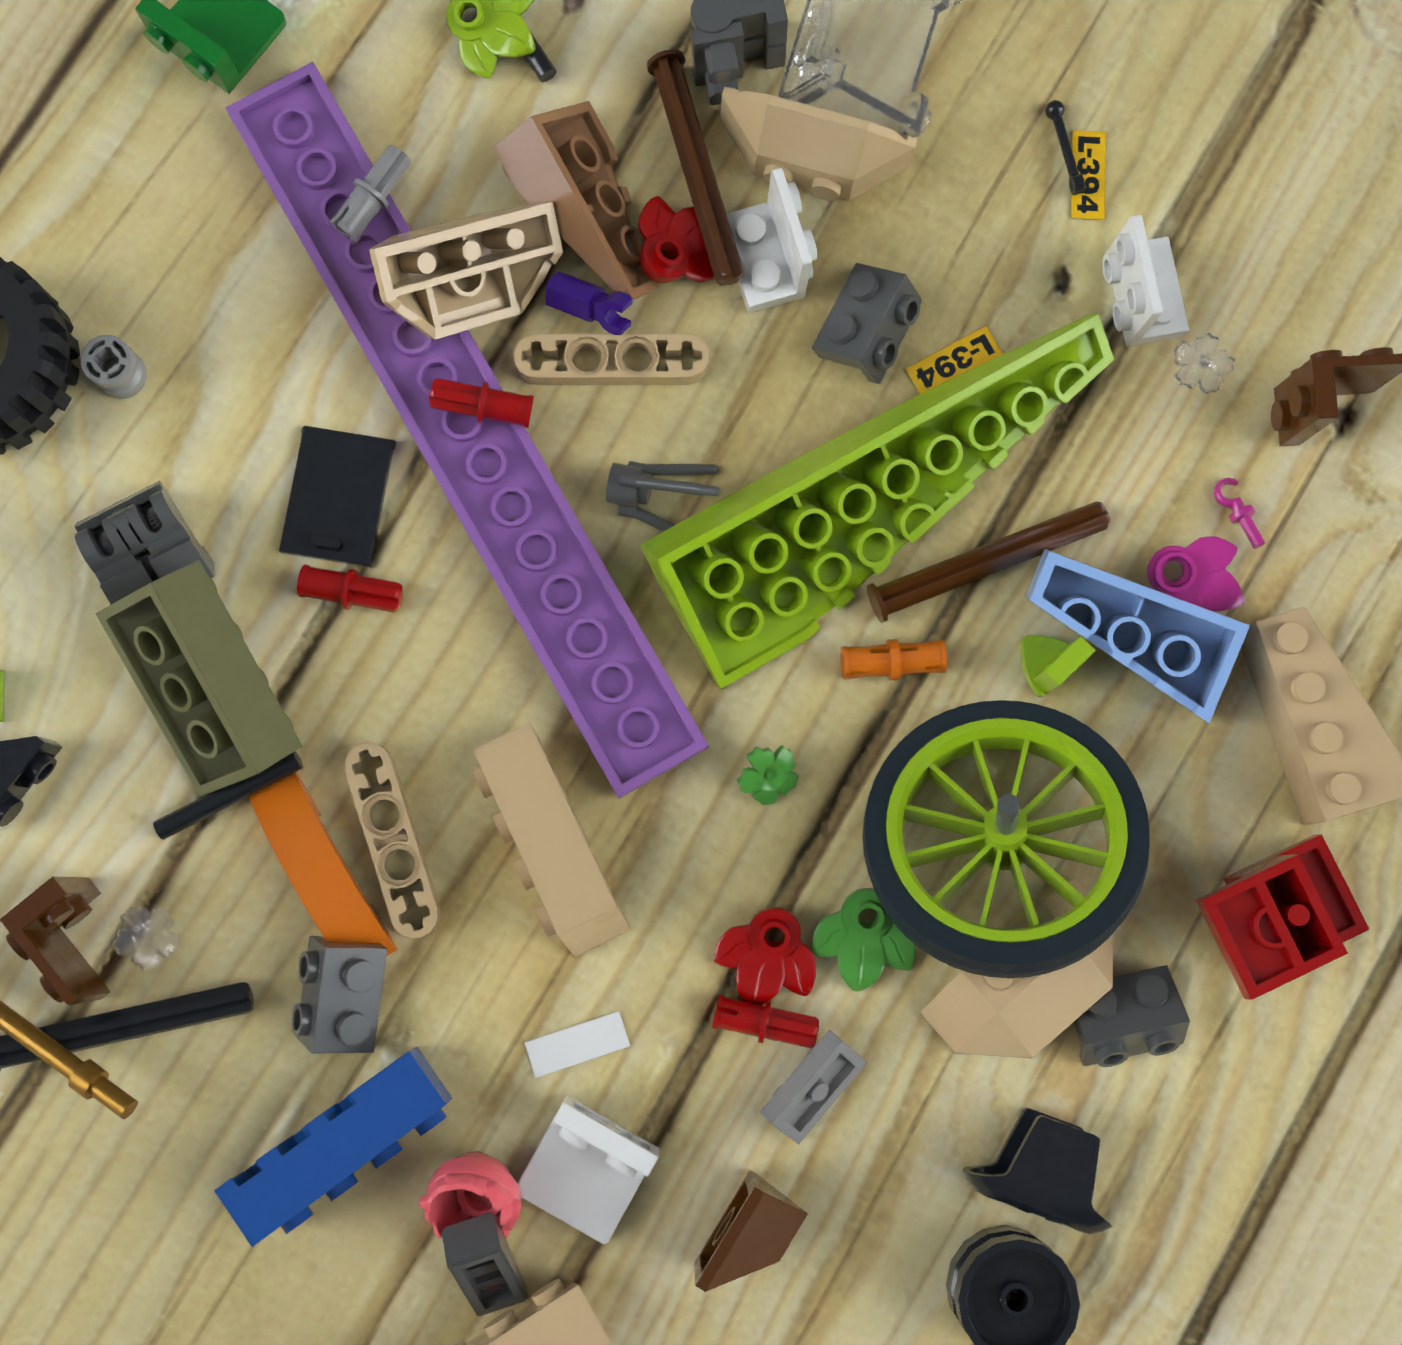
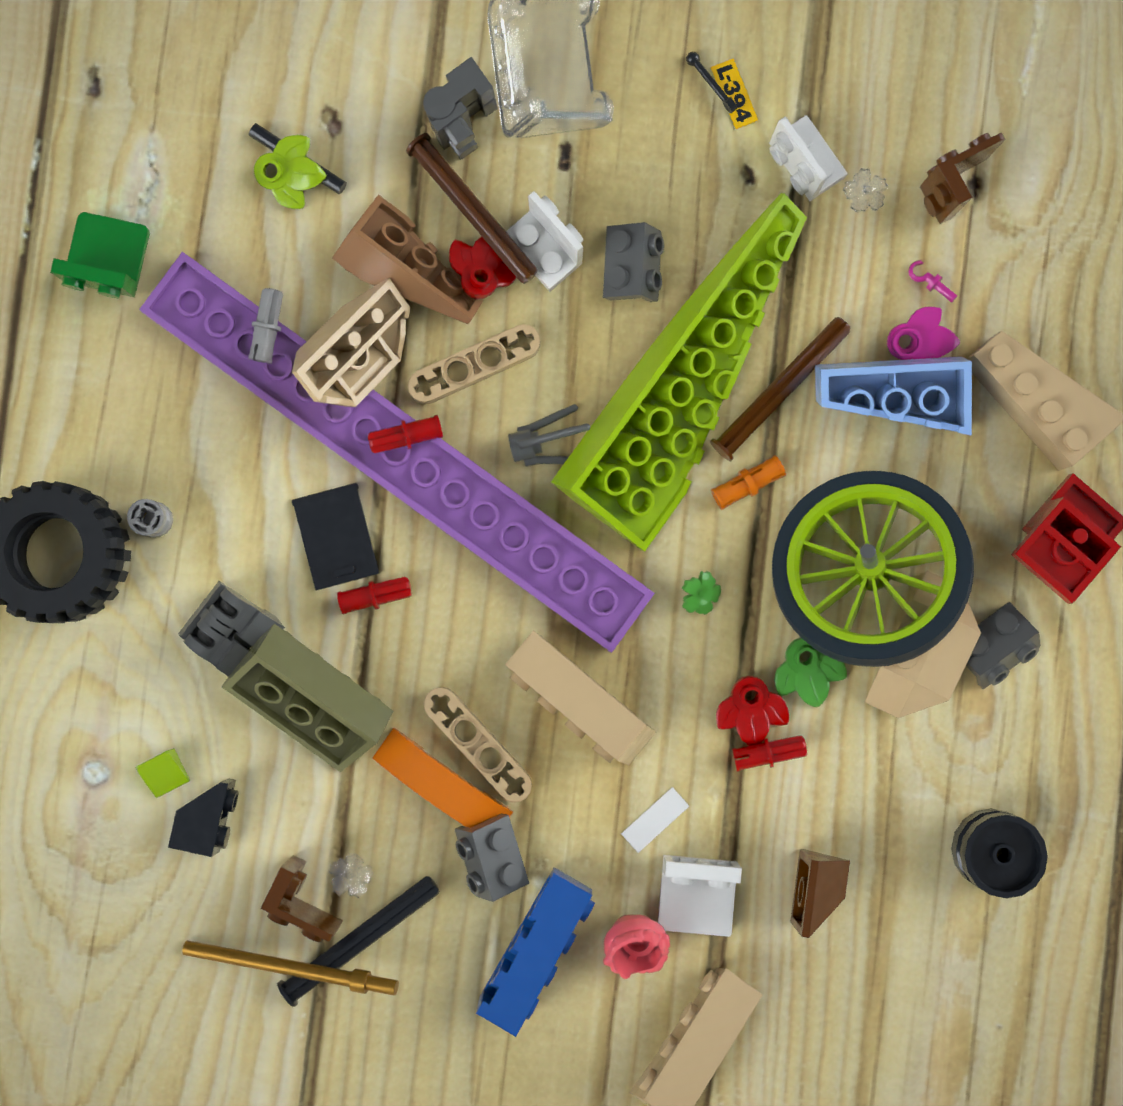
camera: 15 degrees left, 5 degrees up
black bar [153,751,304,840] -> none
dark grey slope [442,1213,529,1316] -> none
dark purple bar [545,272,633,335] -> none
tan wedge [720,87,917,201] -> none
light grey plate [760,1029,867,1145] -> none
yellow sticker [905,326,1003,394] -> none
black piece [963,1108,1113,1234] -> none
lime tile [1019,635,1096,697] -> none

